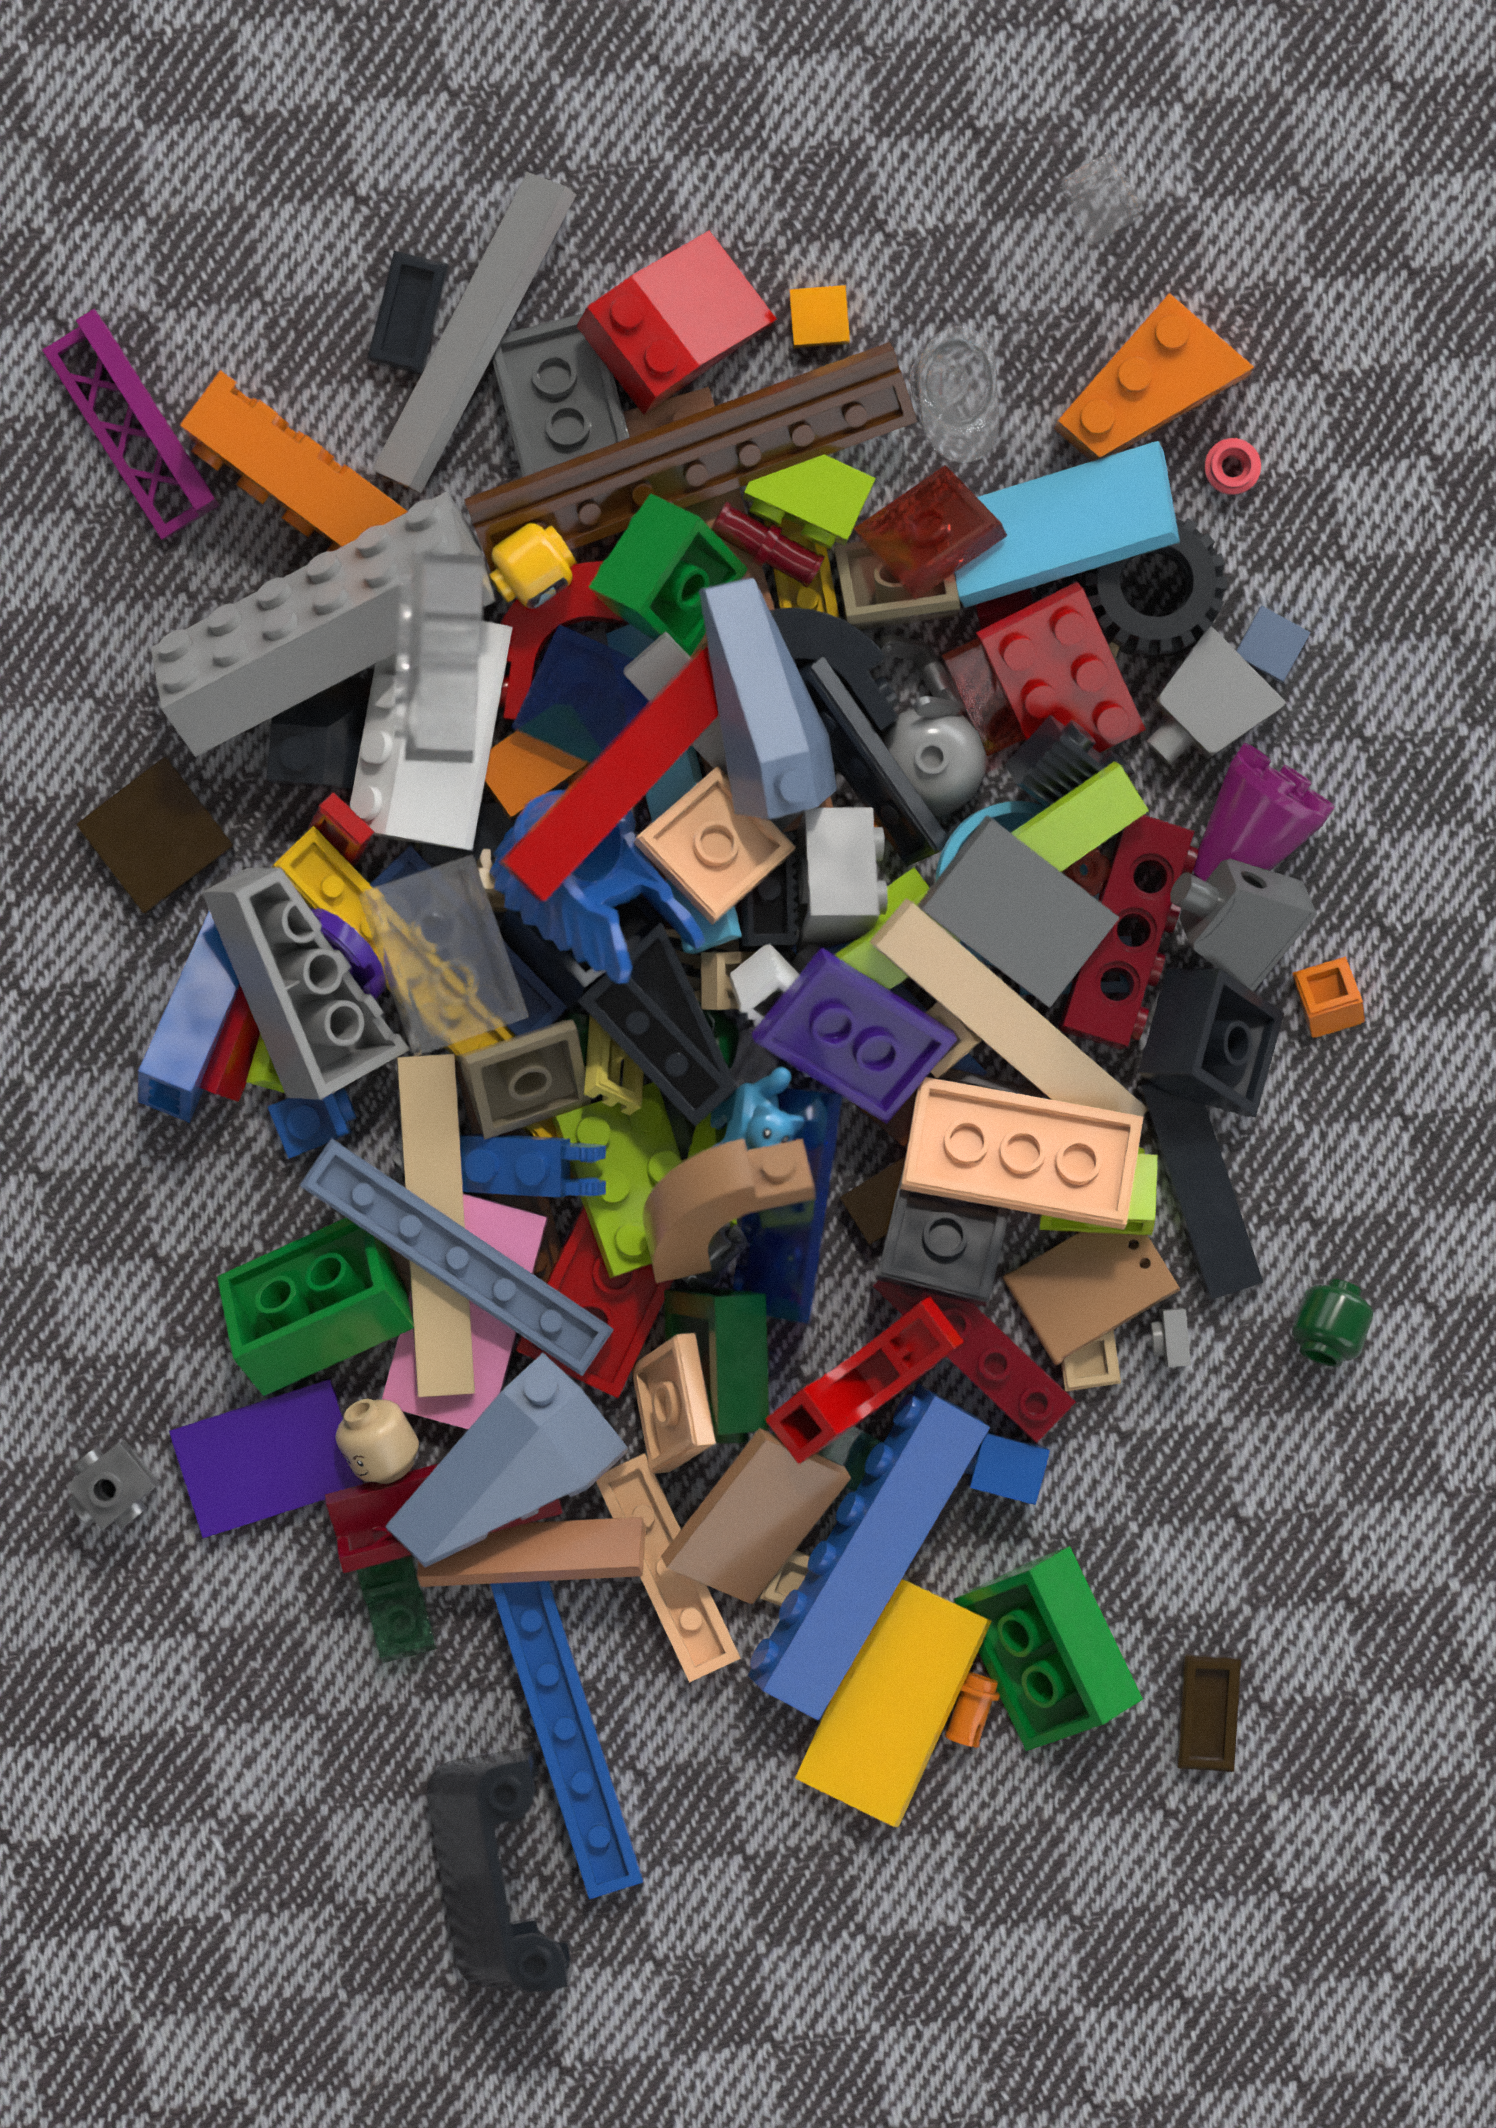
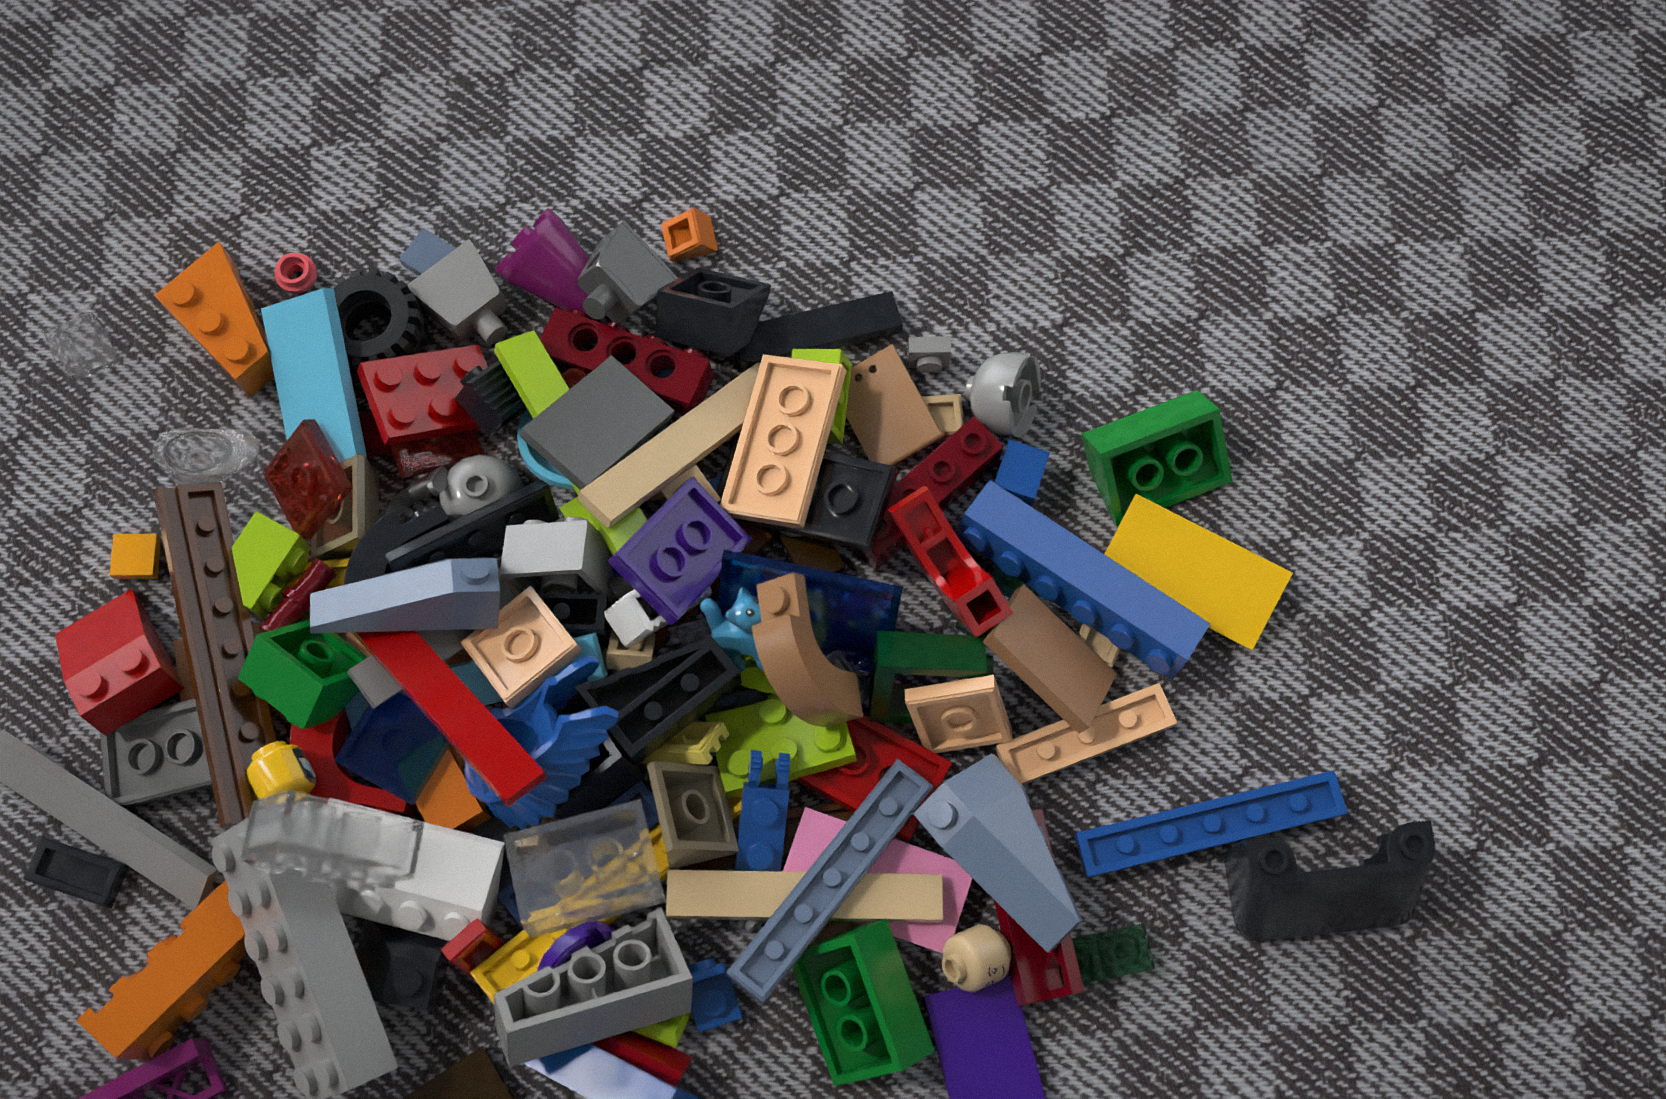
camera: 85 degrees left, 15 degrees down
nougat tile [417,1517,646,1587] -> none
orange pin [944,1672,1000,1748] -> none
dark brown tile [1177,1654,1241,1772] -> none
dark green head [1292,1279,1373,1367] -> none
none -> light grey cylinder [966,352,1041,438]

